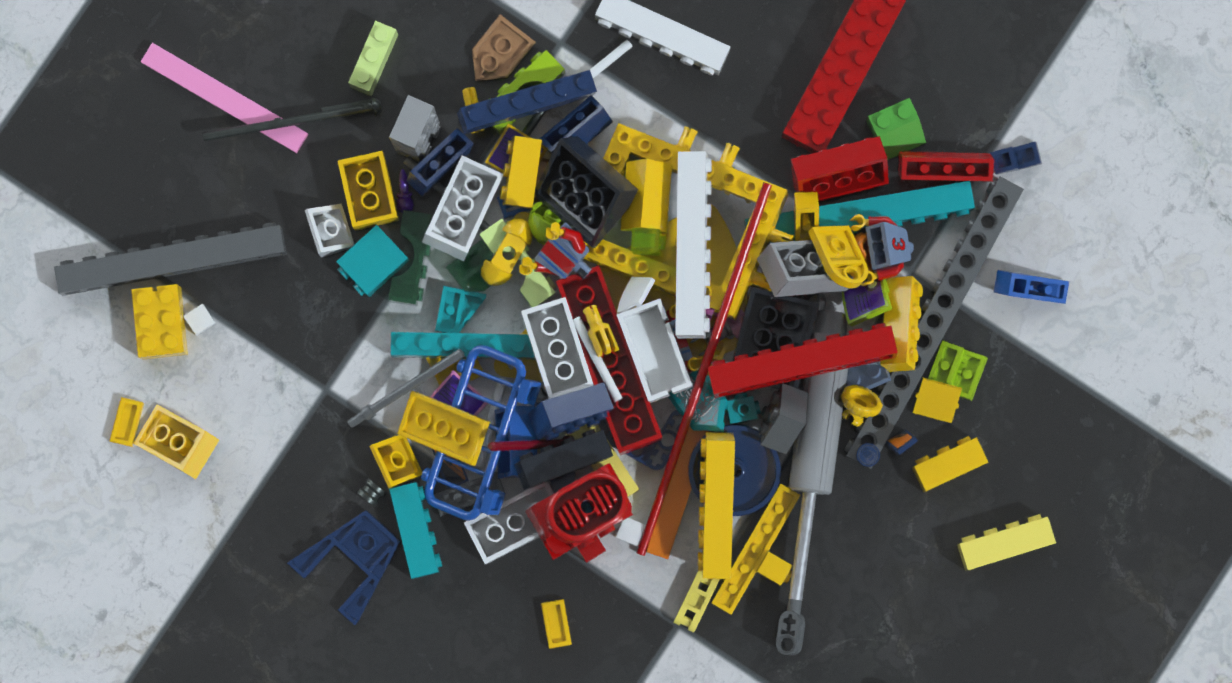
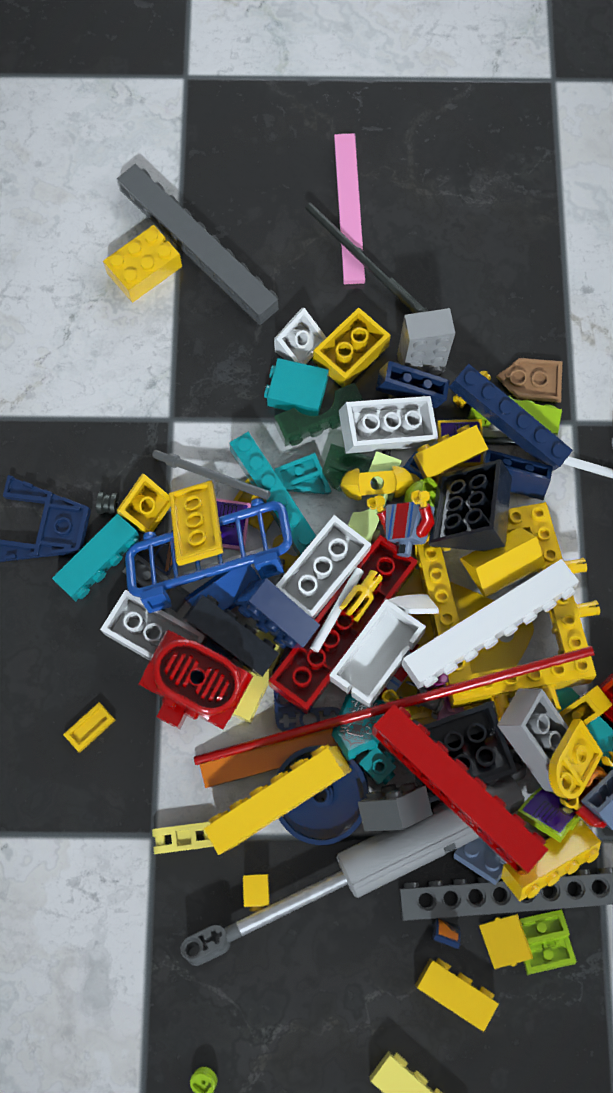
camera: 55 degrees right, 10 degrees down
yellow tile [109,397,144,447] -> none
yellow slope [133,404,219,479] -> none
white tile [184,304,216,336] -> none
yellowish green brick [348,21,398,96] -> none
dark purple bar [396,169,414,213] -> none
dark red bar [488,435,575,451] -> none
white tile [616,518,646,546] -> none
clear neon green brick [631,228,666,256] -> none
yellow plate [712,484,800,615] -> none
yellow hair [841,385,883,427] -> none
dark blue tile [856,443,880,467] -> none

